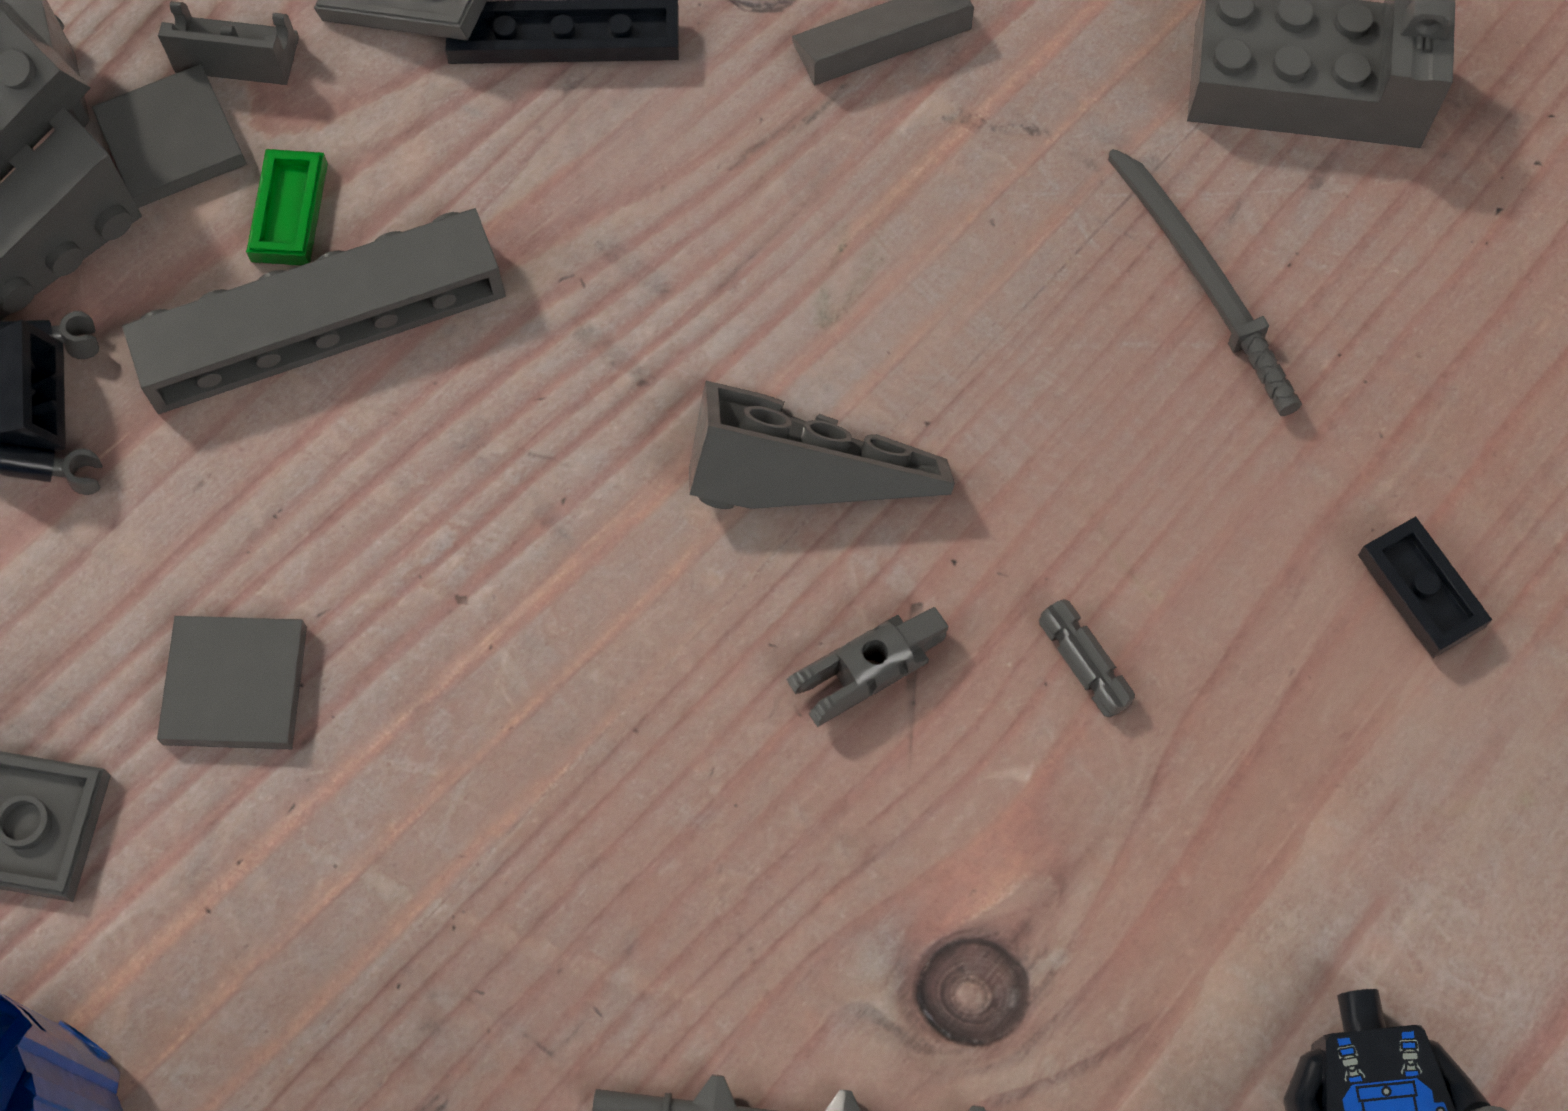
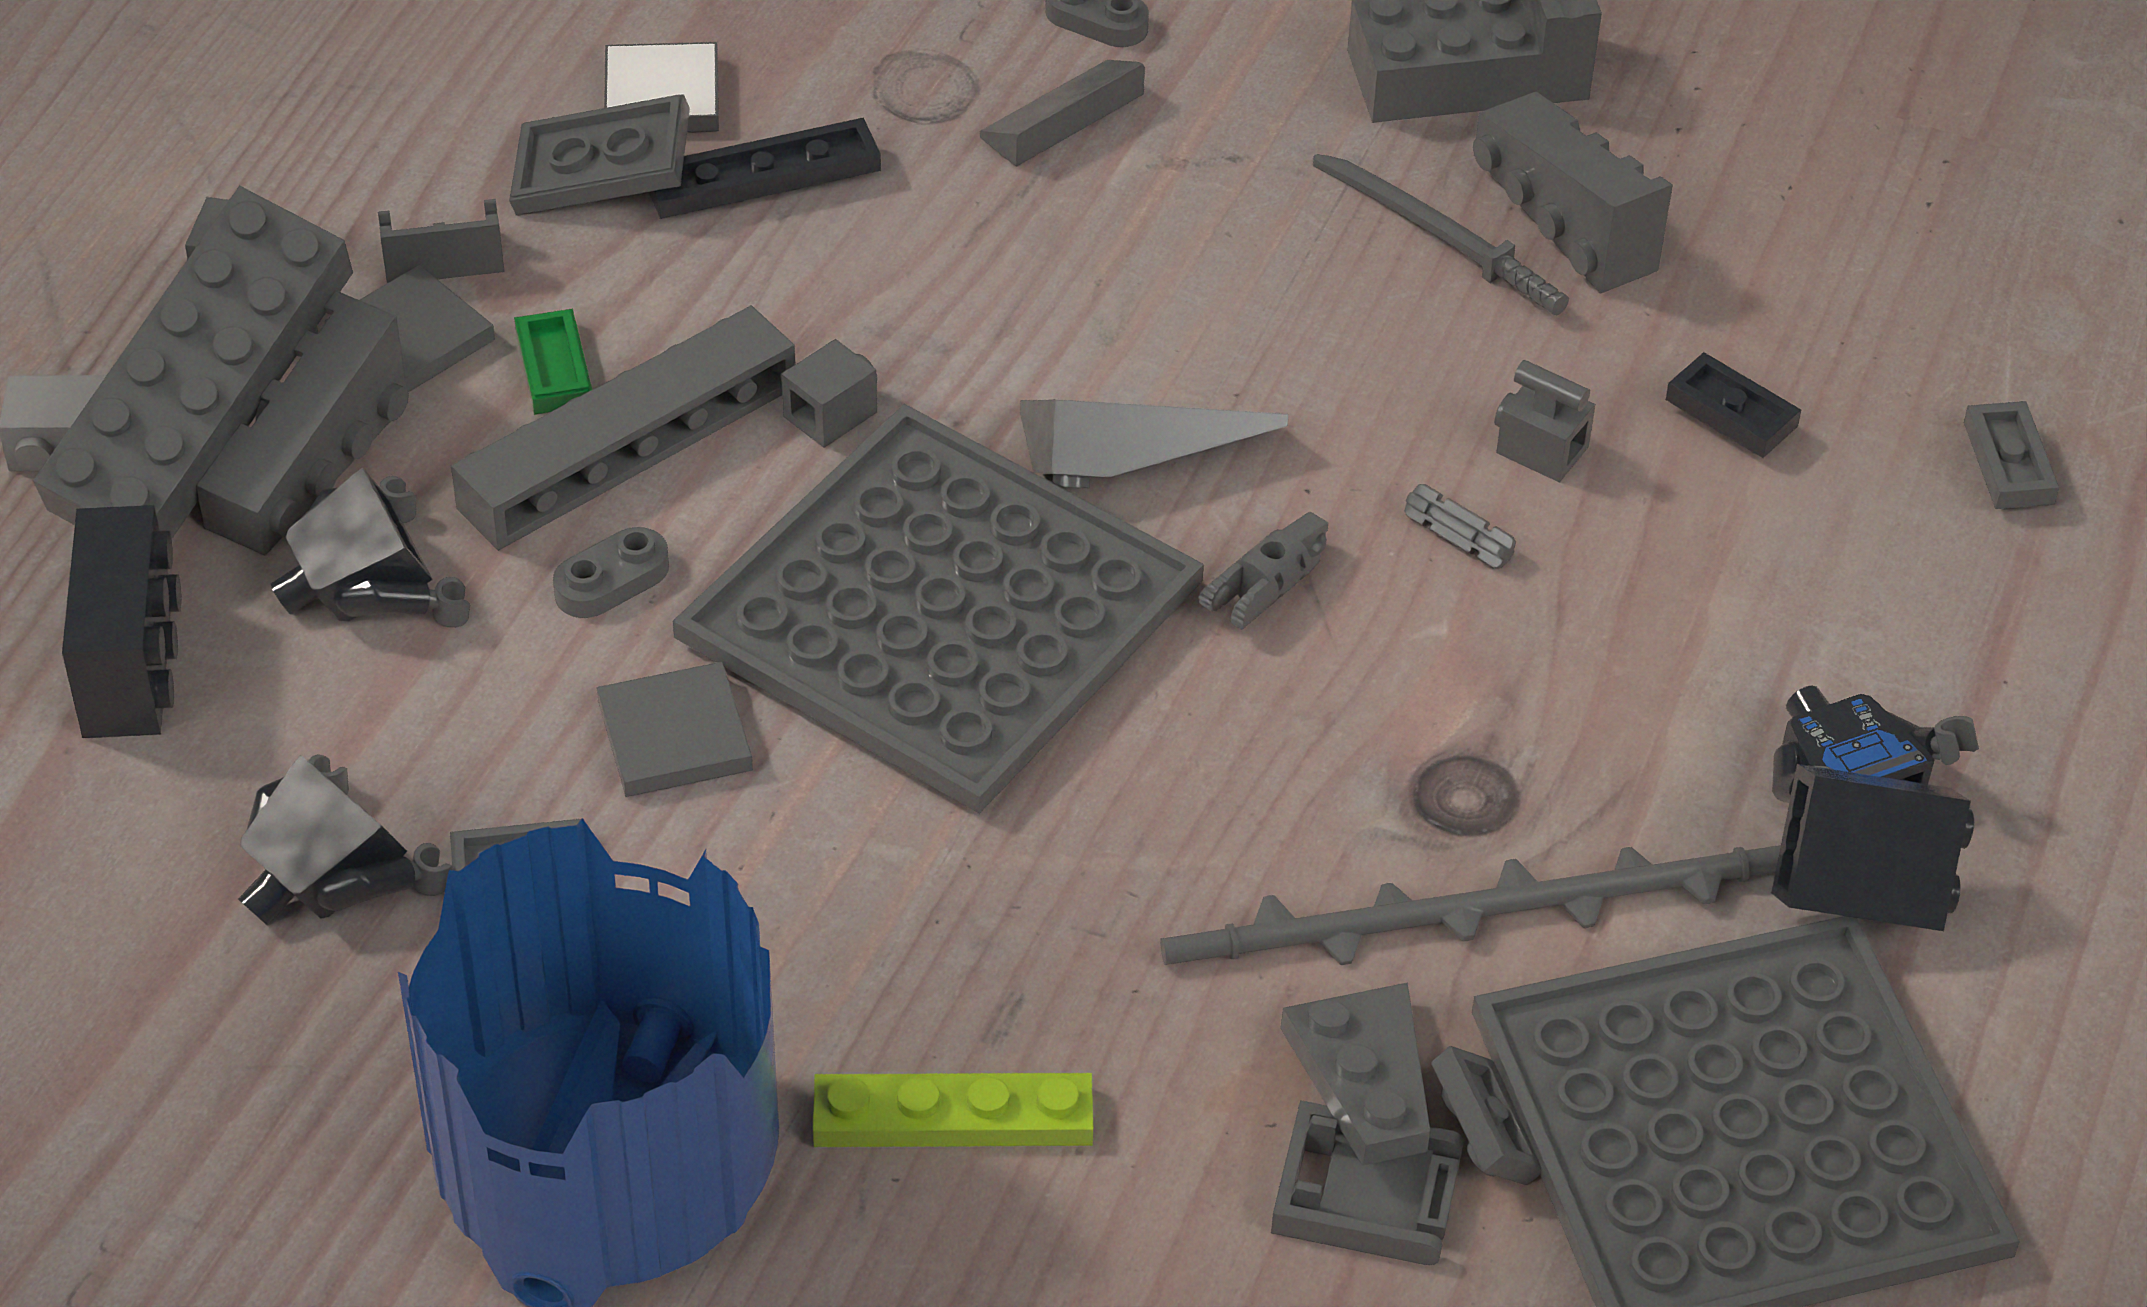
camera: 20 degrees left, 20 degrees down
none -> dark grey plate [553,527,669,618]
none -> dark grey plate [673,404,1204,814]
none -> dark grey brick [781,339,877,448]
none -> dark grey wedge [1473,91,1673,293]
none -> dark grey brick [1494,360,1596,483]

